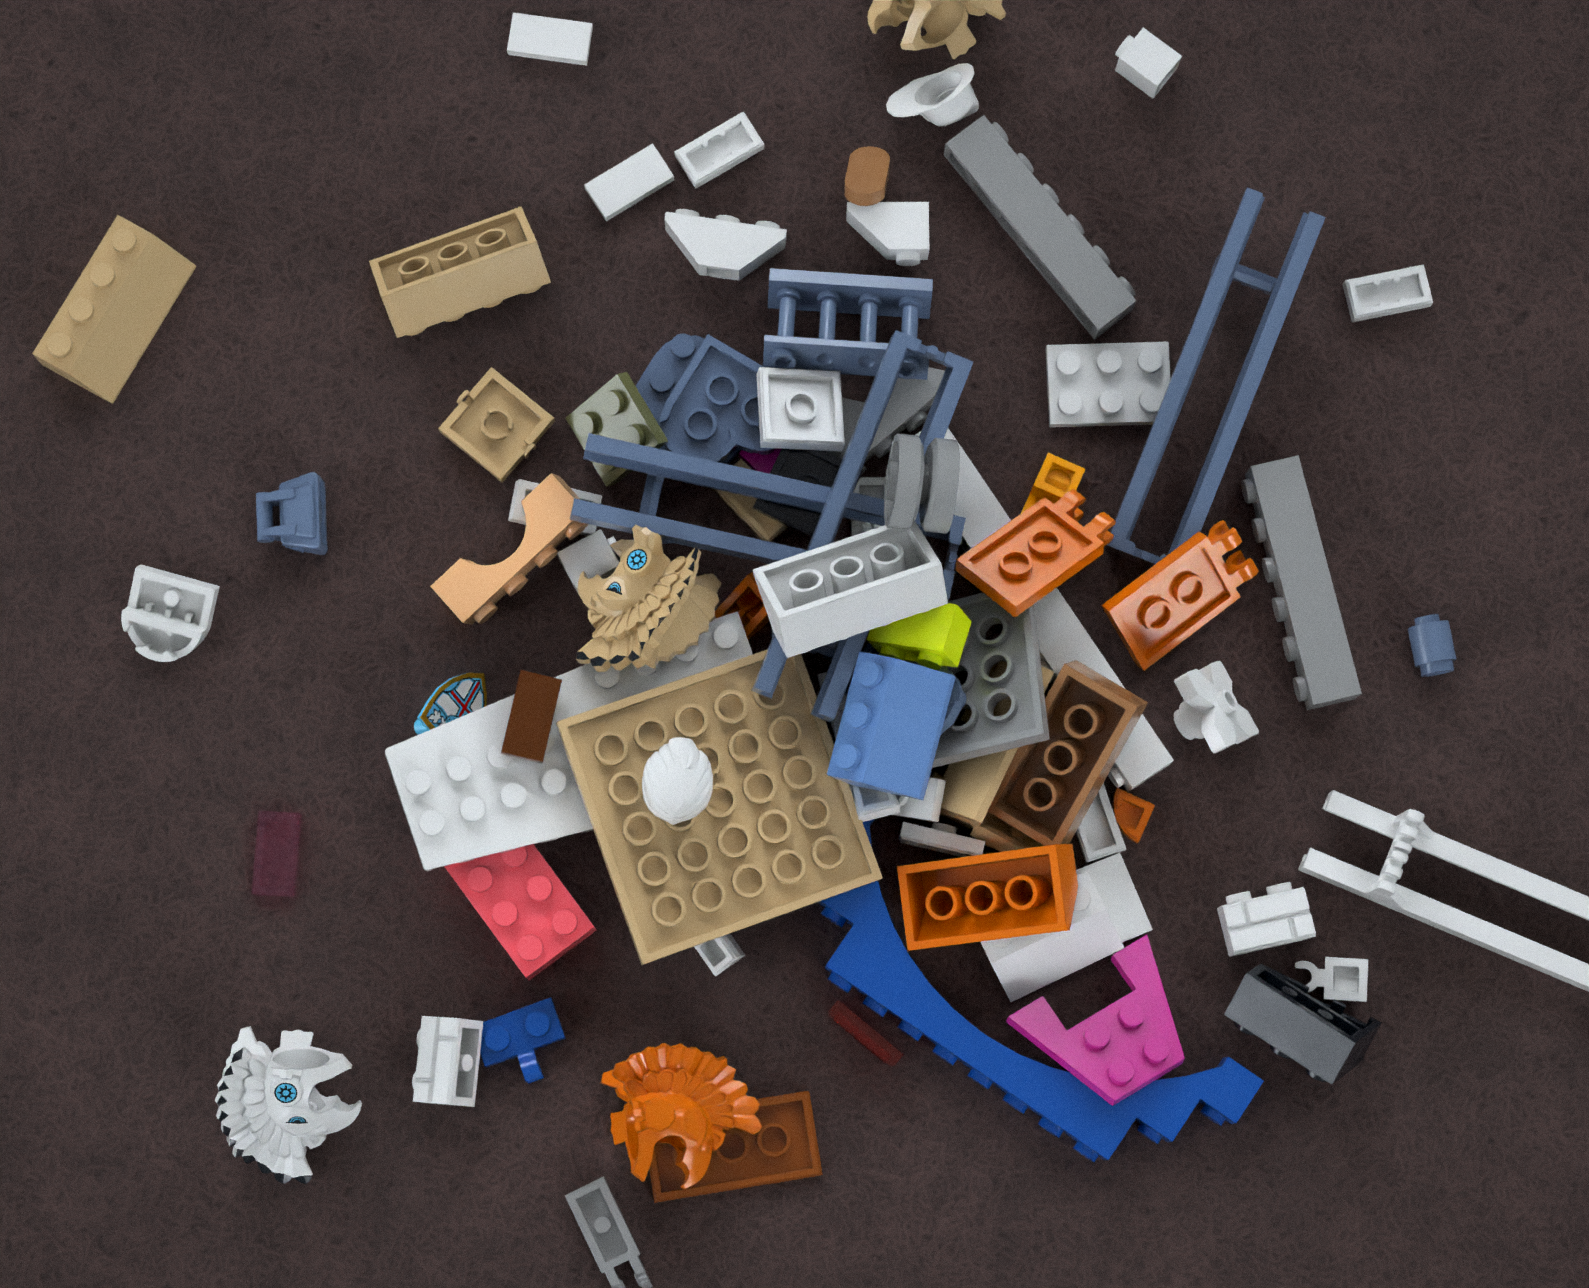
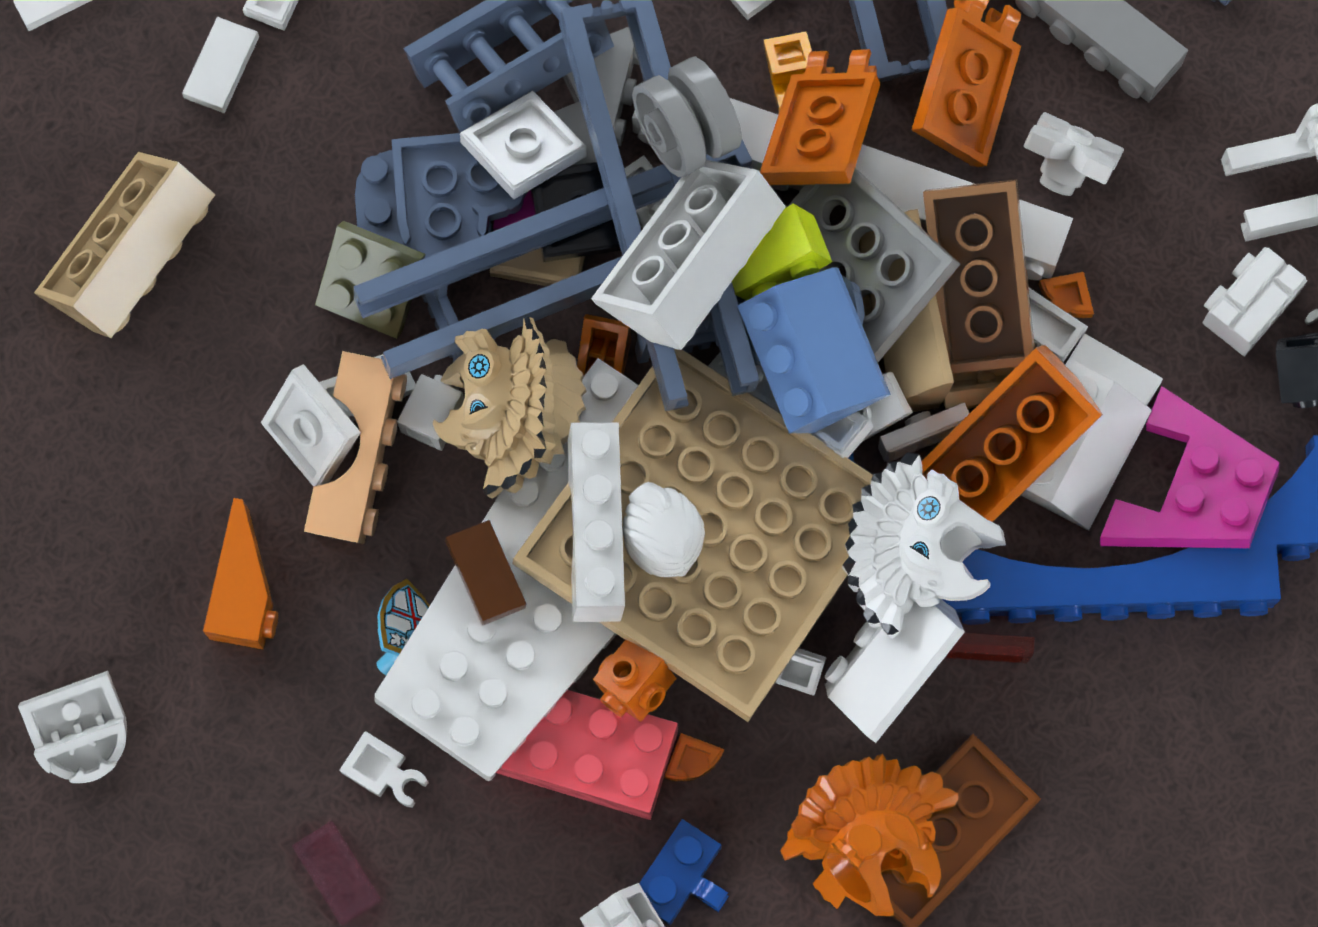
camera: 30 degrees left, 5 degrees down
sand blue piece [256,472,328,555] -> none
tan plate [438,367,555,483] -> none
white slope [664,209,787,281] -> none
none -> orange slope [203,498,278,649]
none -> white tile [261,364,361,487]
none -> white plate [339,731,429,808]
none -> white arch [568,422,625,622]
none -> orange brick [593,640,676,722]
none -> orange tile [664,733,725,781]
none -> white slope [825,599,965,743]
none -> white piece [842,452,1006,639]

